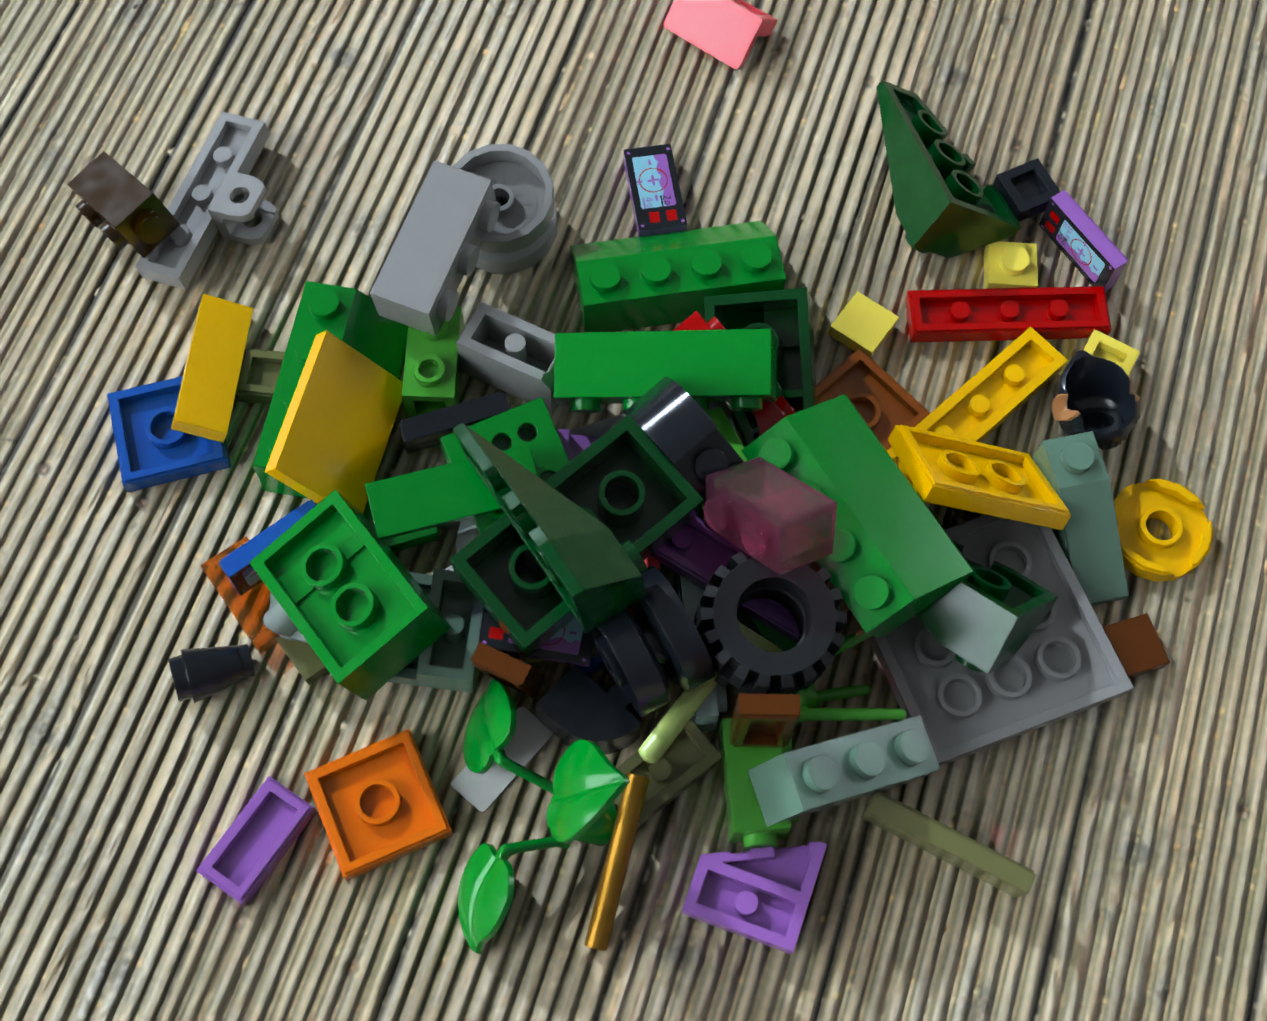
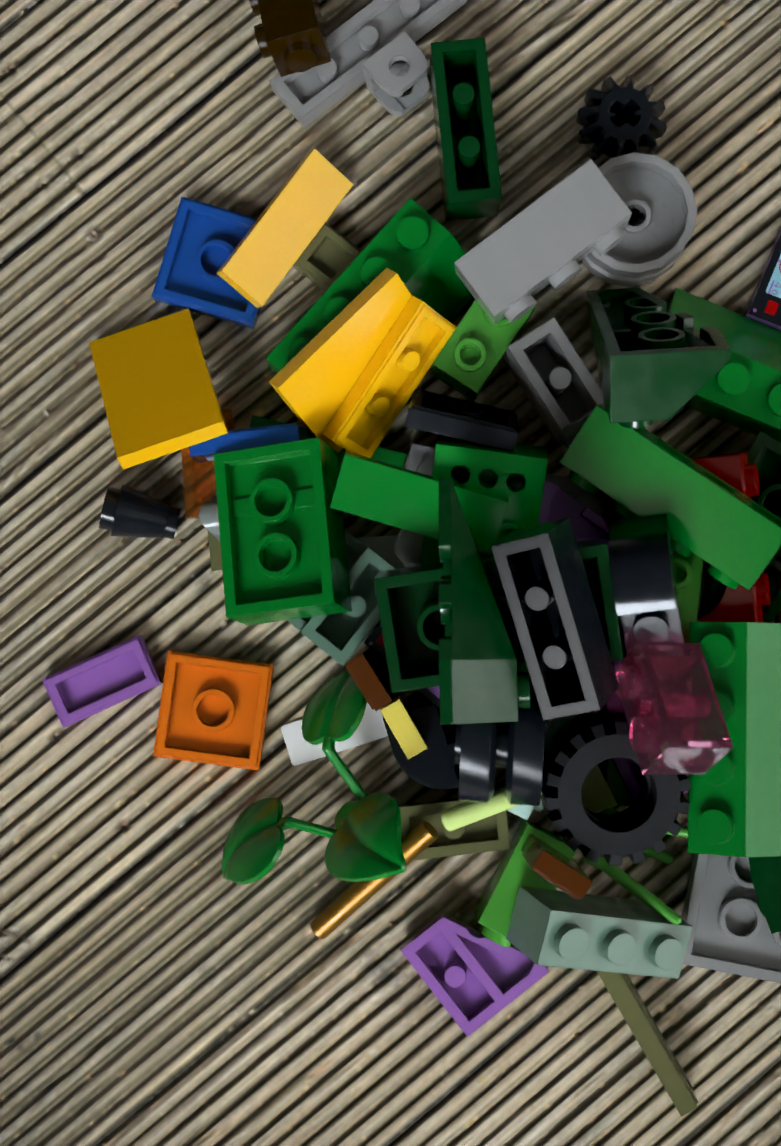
camera: 30 degrees right, 20 degrees up
none -> yellow tile [89,308,228,470]
none -> yellow tile [322,296,457,458]
none -> light yellow tile [380,697,428,760]
none -> dark green brick [429,37,502,221]
none -> black brick [491,517,619,720]
none -> black gear [576,74,667,161]
none -> dark green wedge [586,288,731,428]

